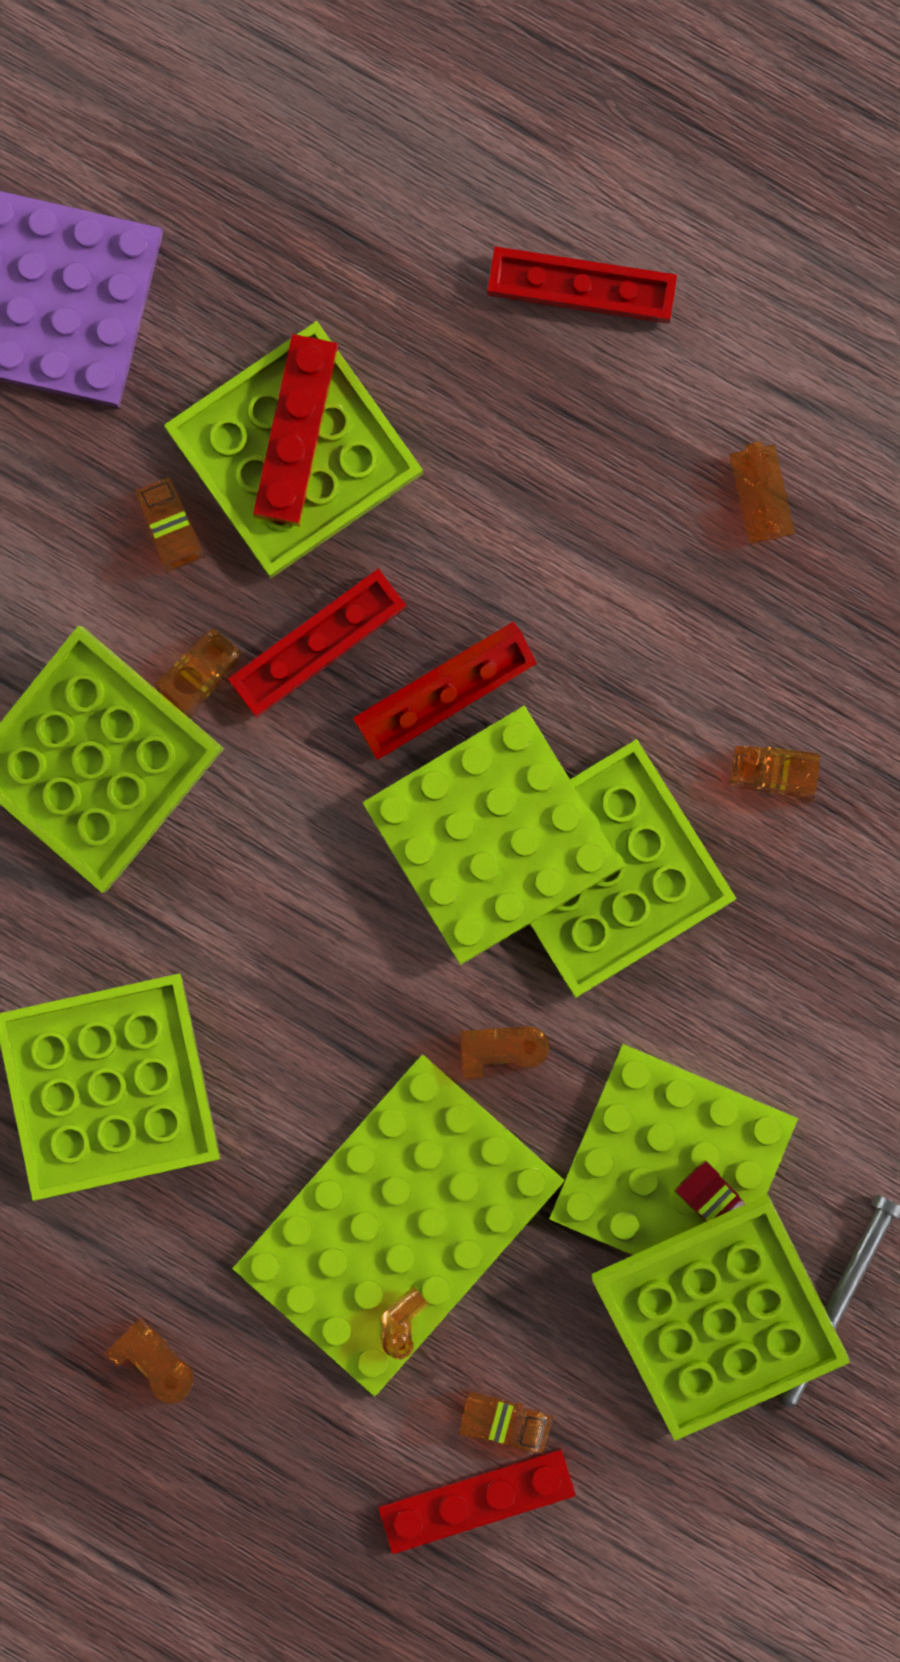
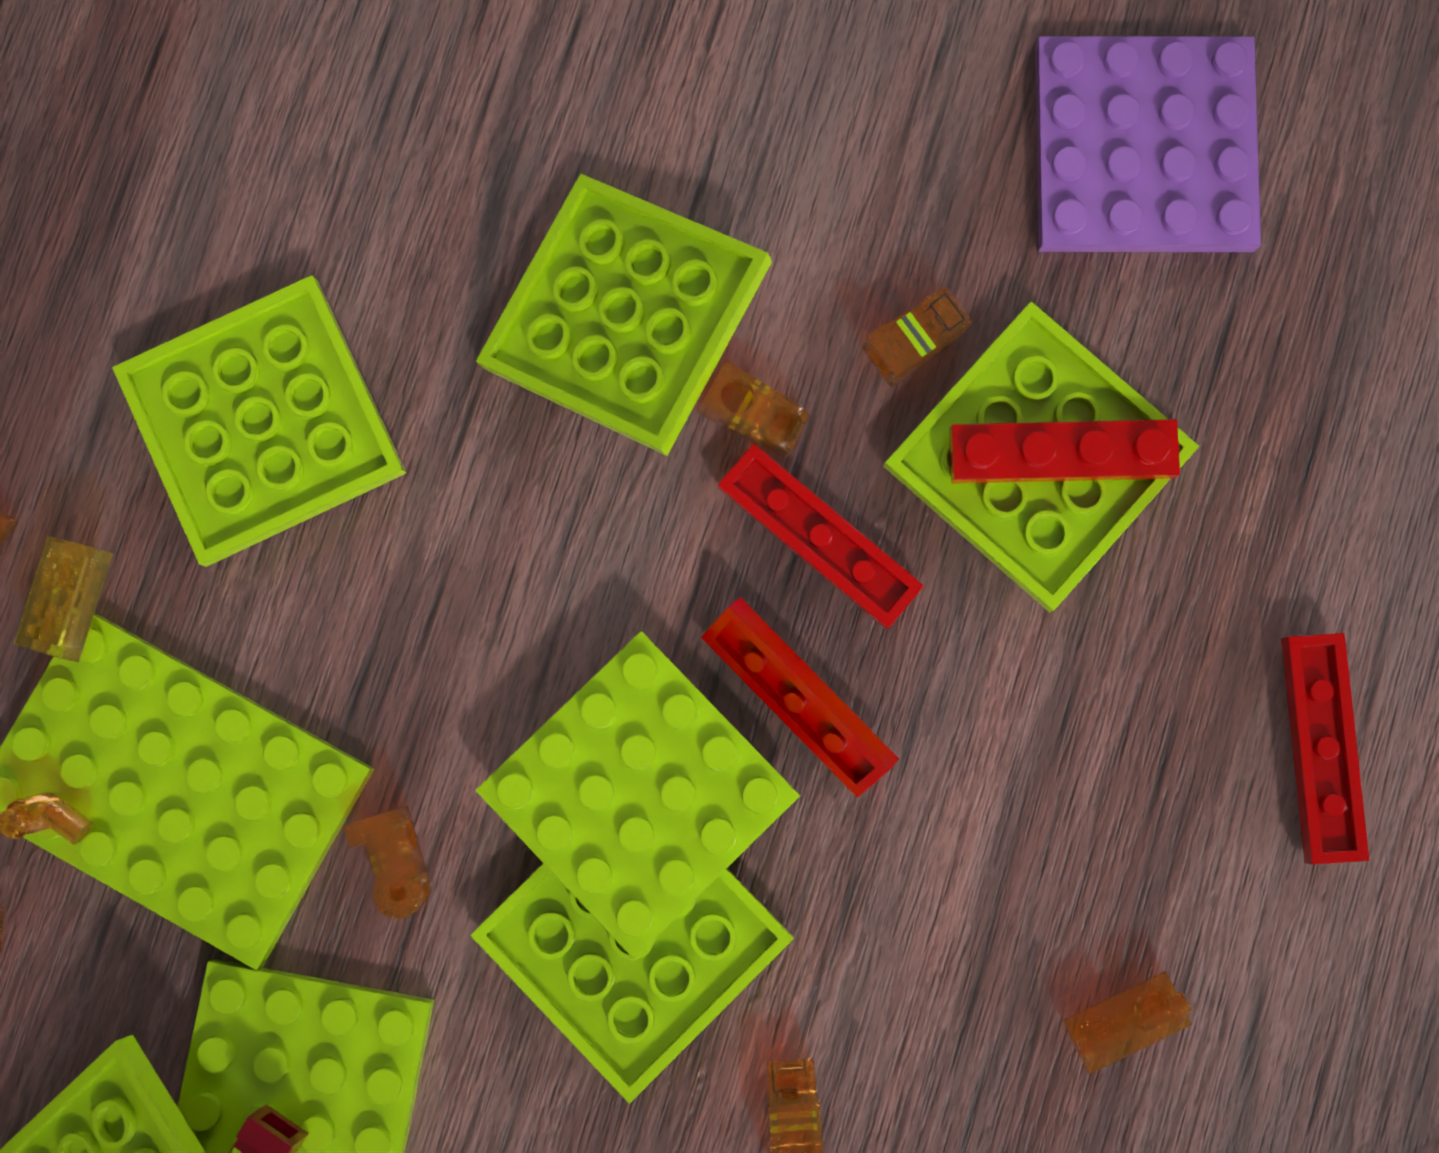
camera: 80 degrees right, 0 degrees up
none -> clear yellow bracket [14,536,113,662]

